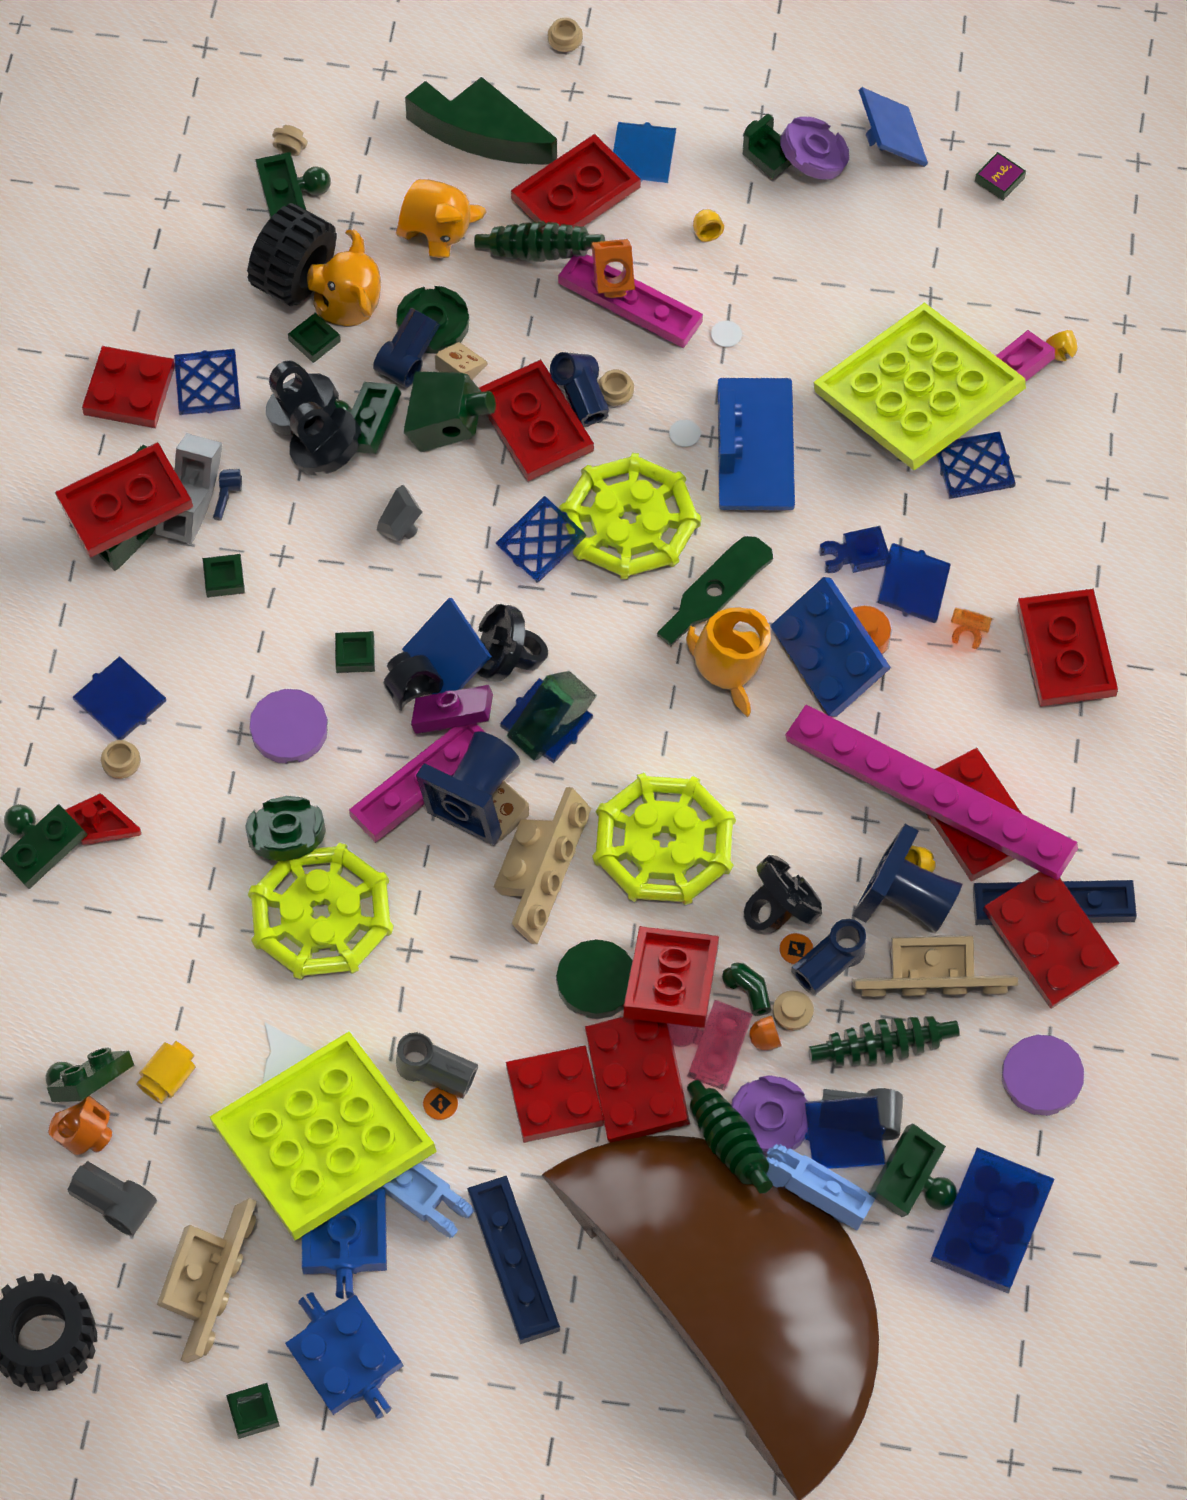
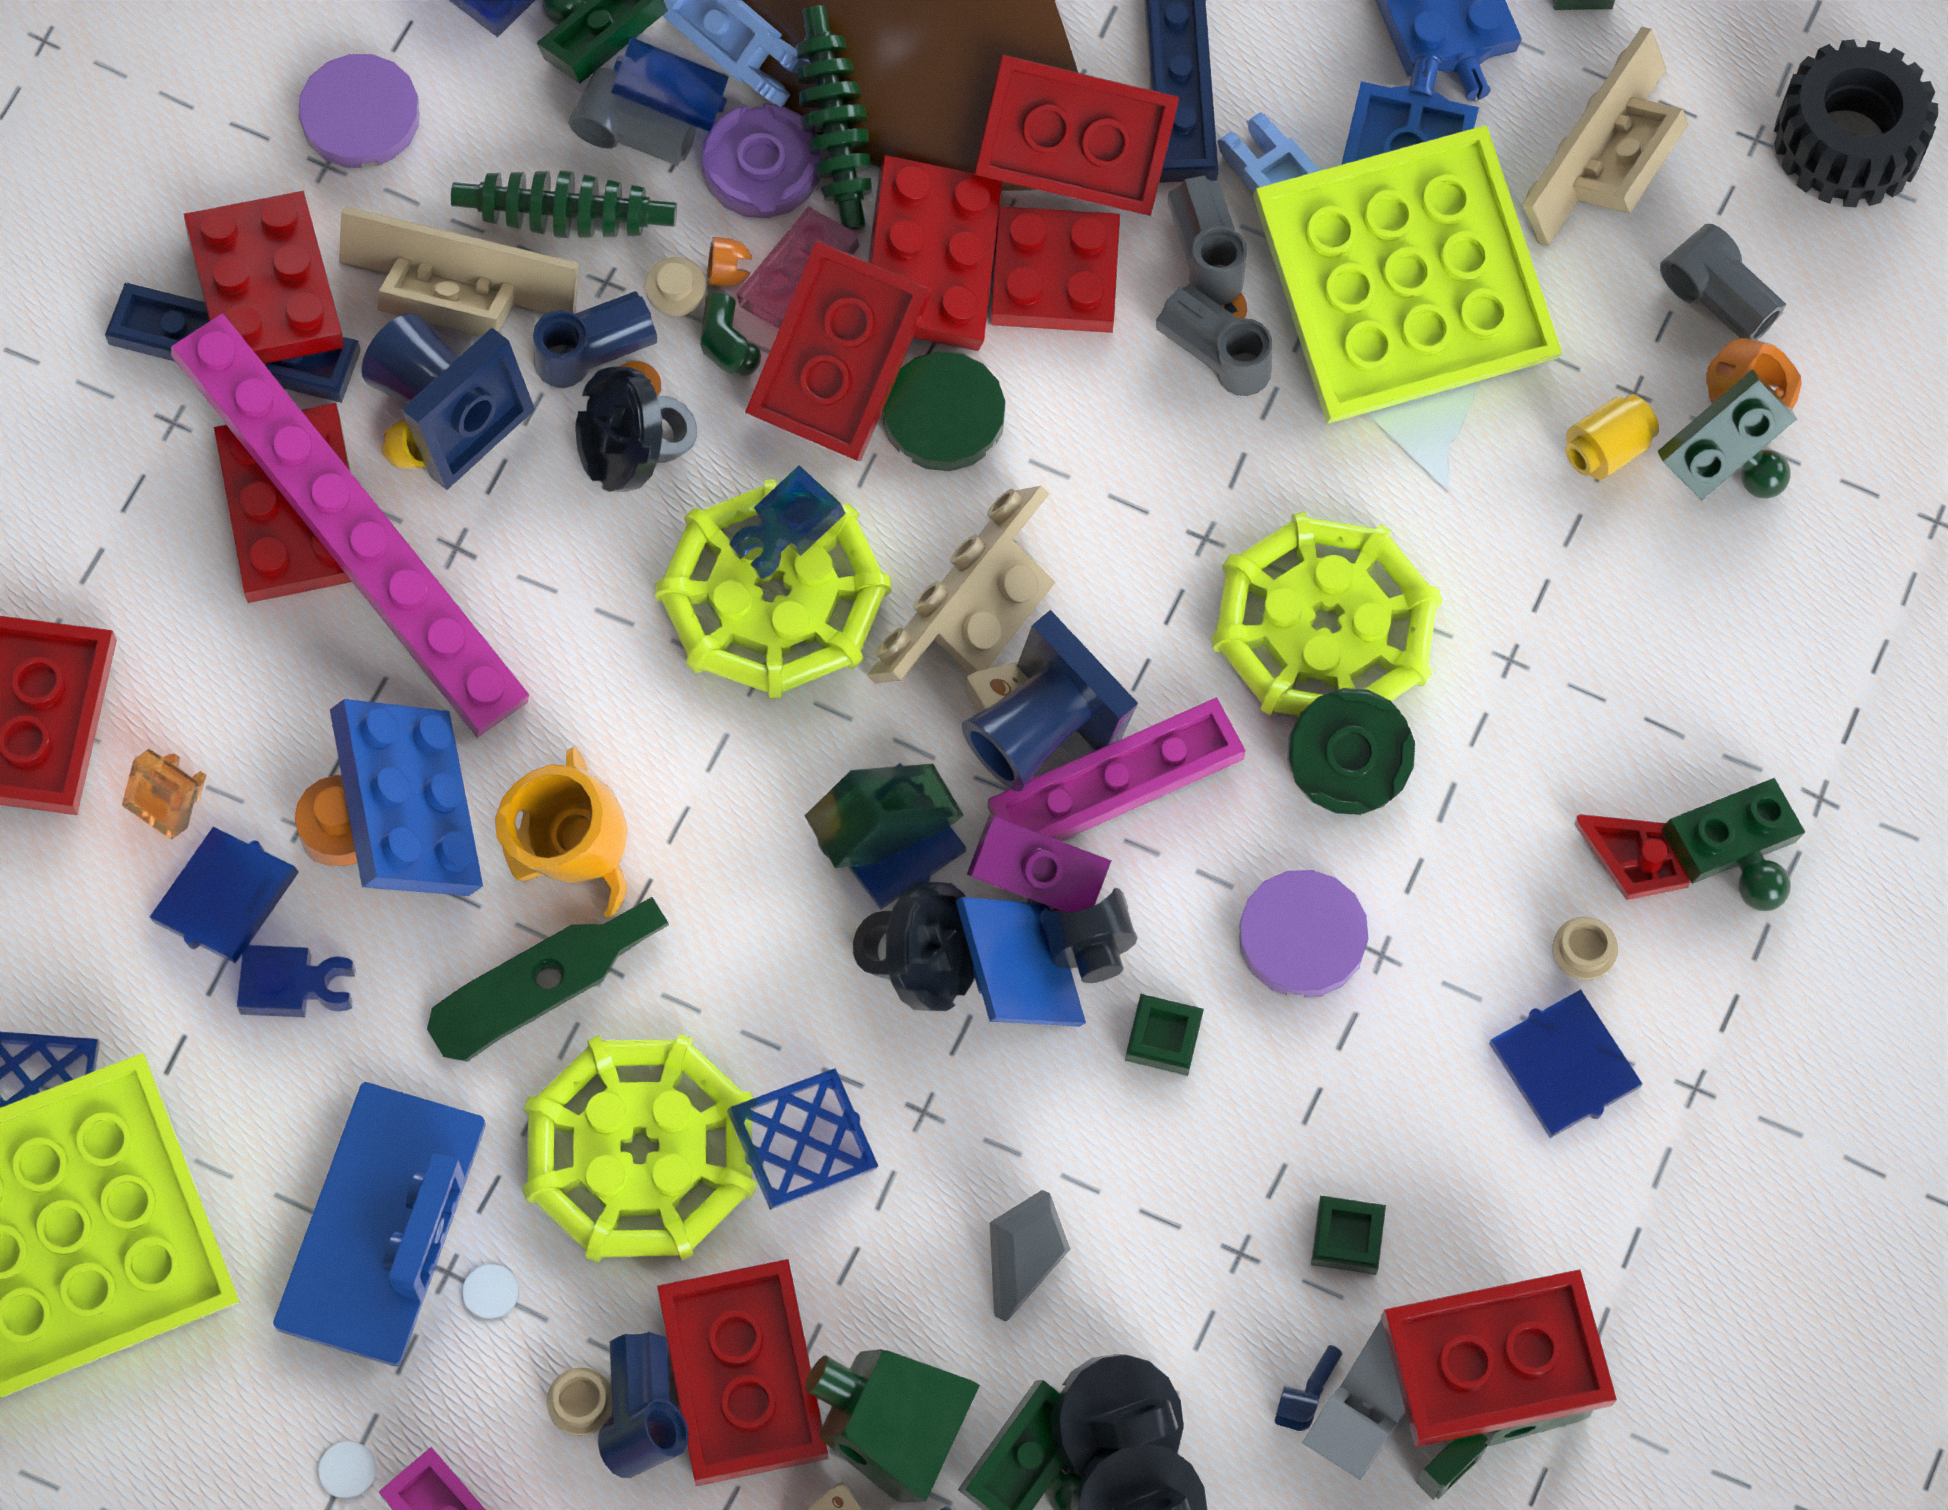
camera: 165 degrees left, 5 degrees up
none -> plate [729,465,846,579]
none -> red plate [973,54,1180,216]
none -> dark grey piece [1168,175,1247,305]

